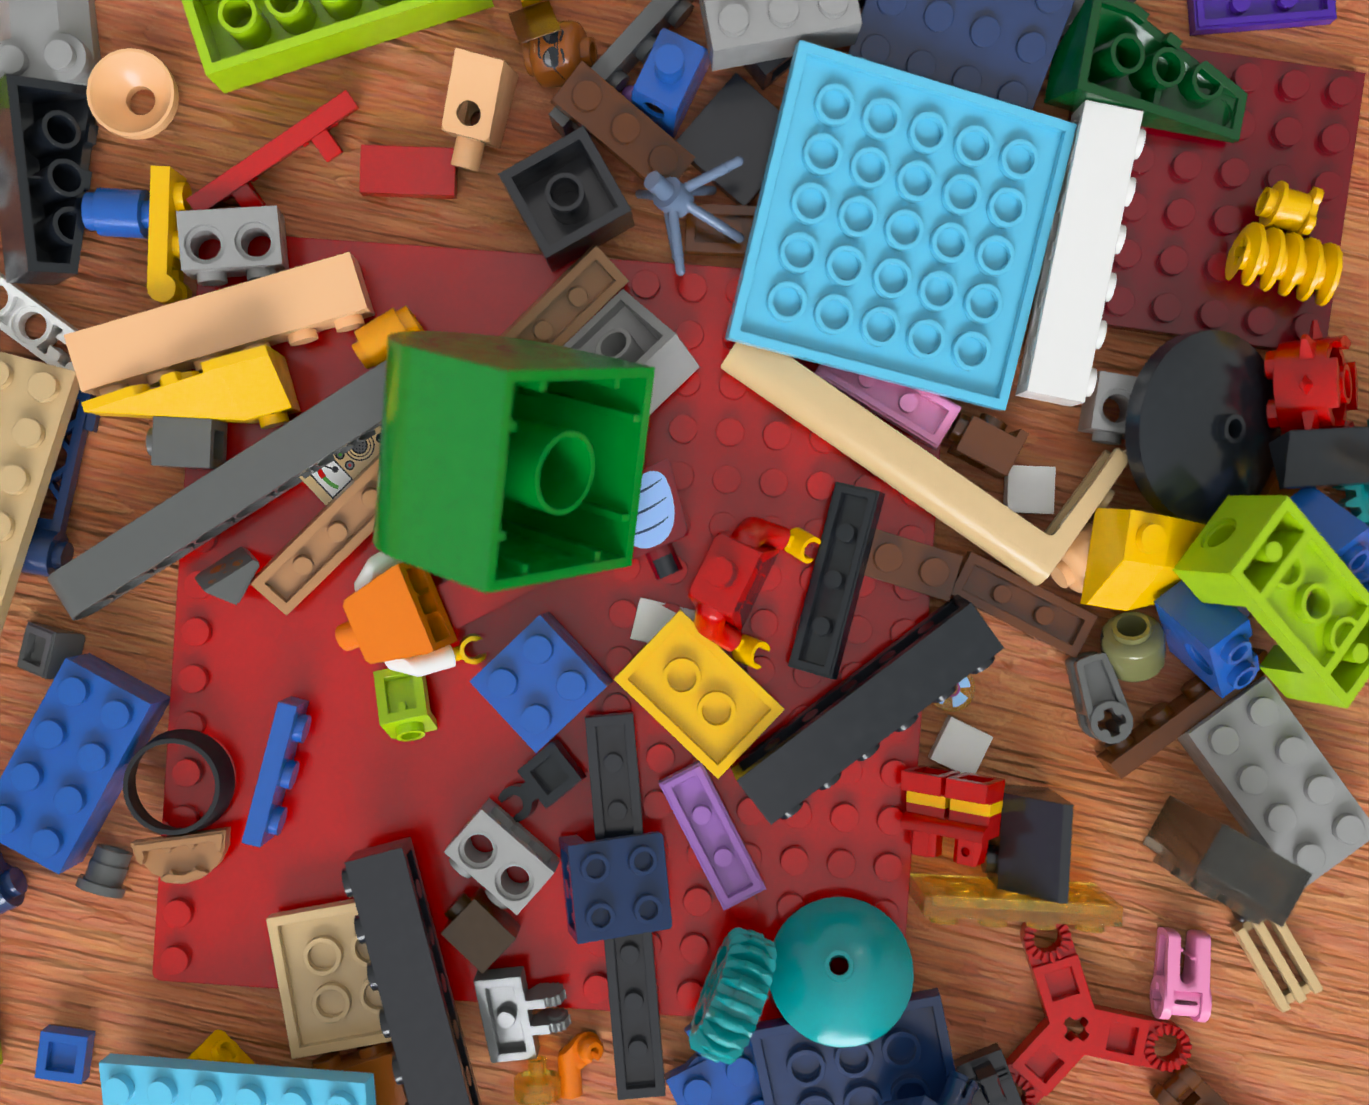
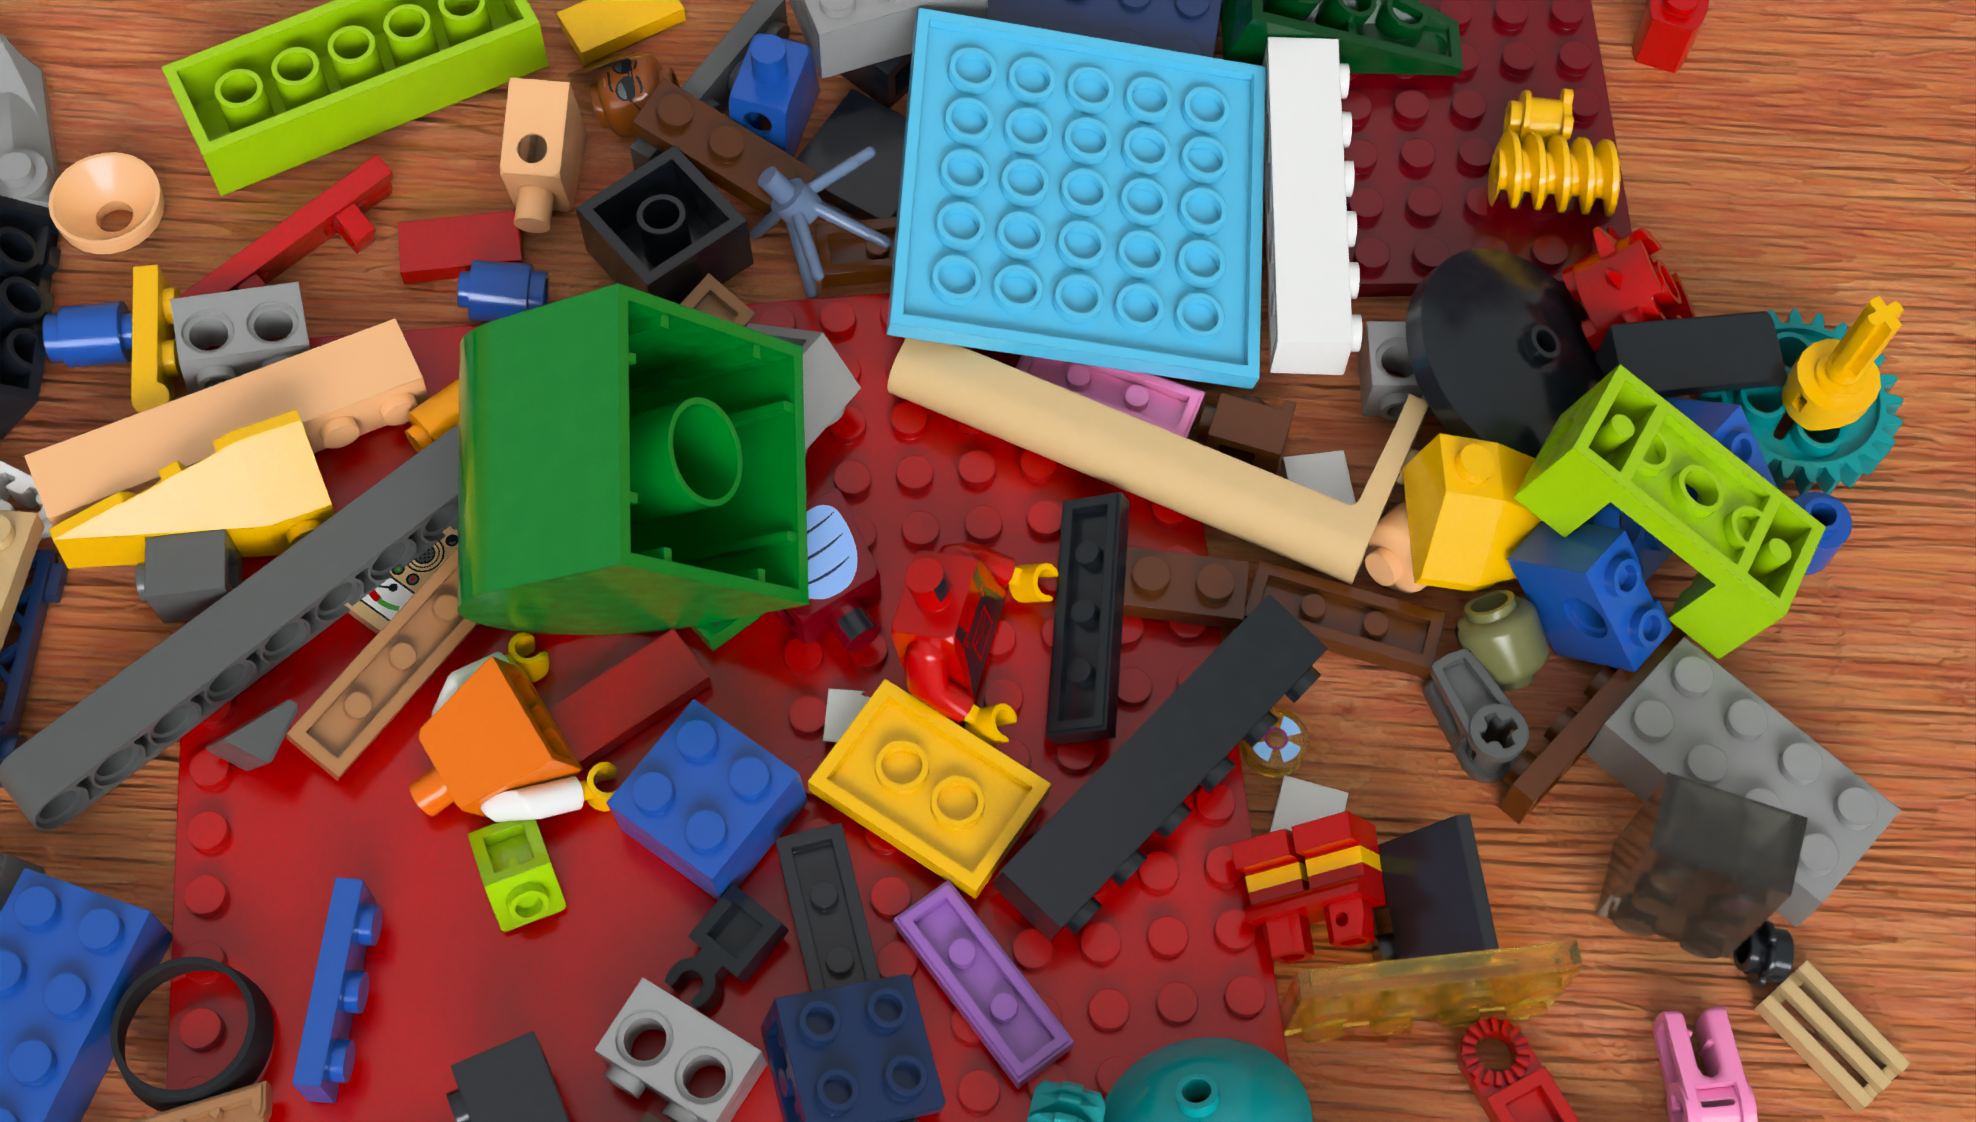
camera: 10 degrees left, 25 degrees down
none -> blue brick [457,260,549,322]

